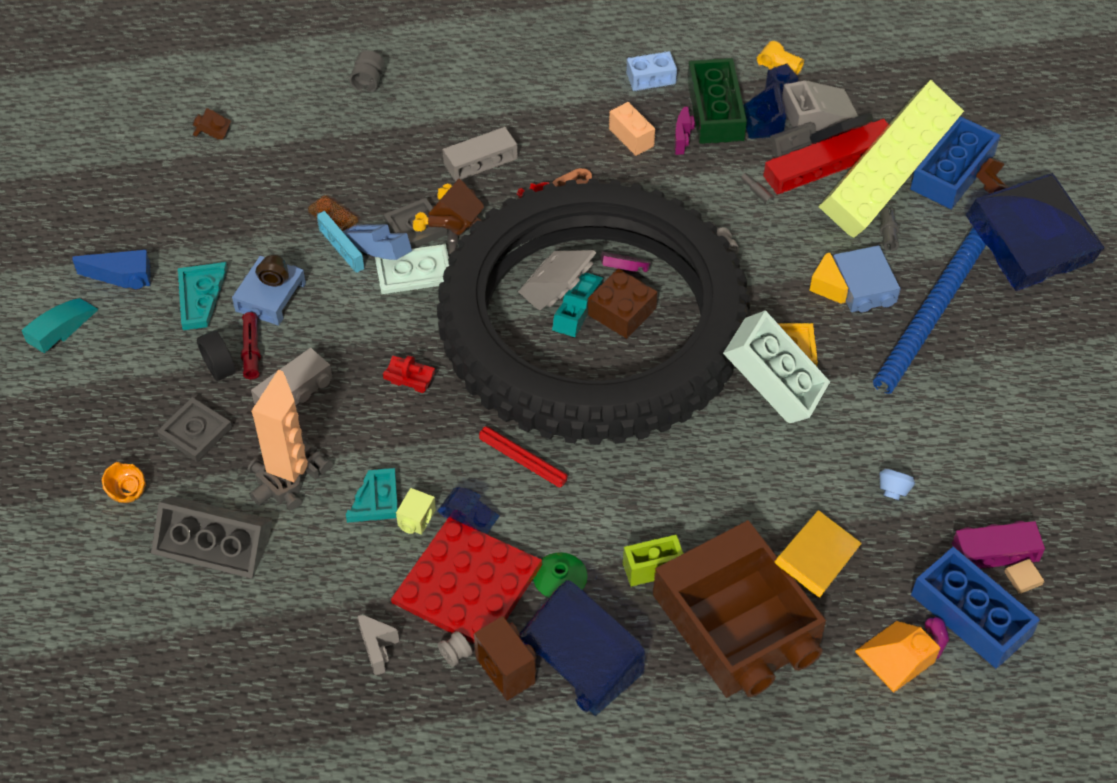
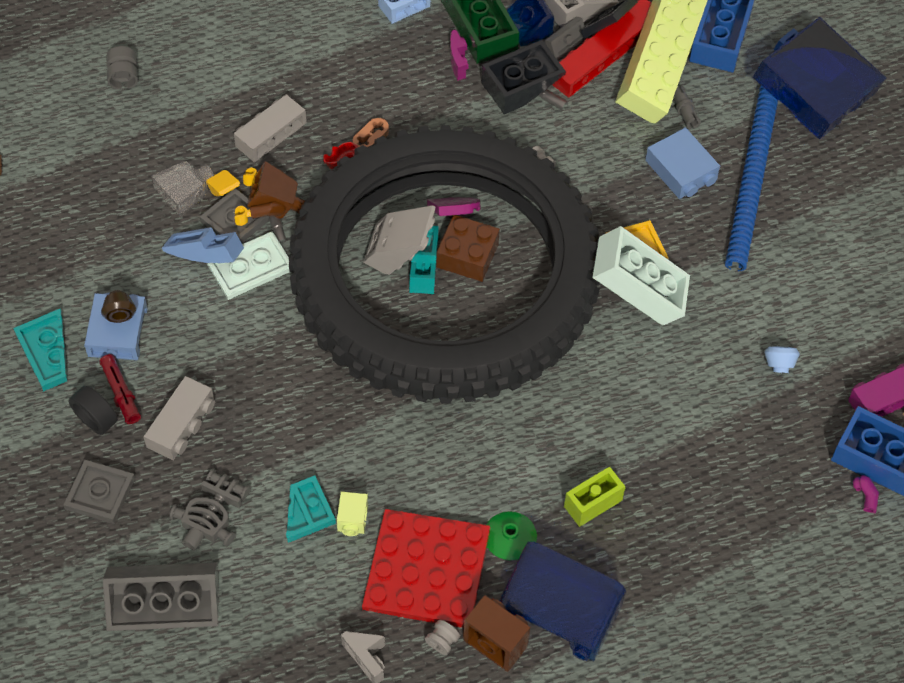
camera: 20 degrees left, 5 degrees up
light orange hair [102,462,146,503] -> none
light nougat slope [252,370,308,483] -> none
clear orange plate [308,195,358,231] -> none
medium azure tile [317,211,364,272] -> none
red hips [383,355,435,393] -> none
clear blue brick [437,487,500,534] -> none
red axle [479,426,568,487] -> none
light nougat brick [609,102,655,156] -> none
reddish brown brick [653,520,826,698] -> none
yellow tile [775,510,862,597] -> none
yellow slope [809,253,848,303] -> none
light orange slope [855,621,940,693] -> none
reddish brown bracket [976,158,1009,195] -> none
none -> clear torso [152,161,214,217]
none -> yellow slope [206,170,240,196]
none -> black slope [481,40,566,115]

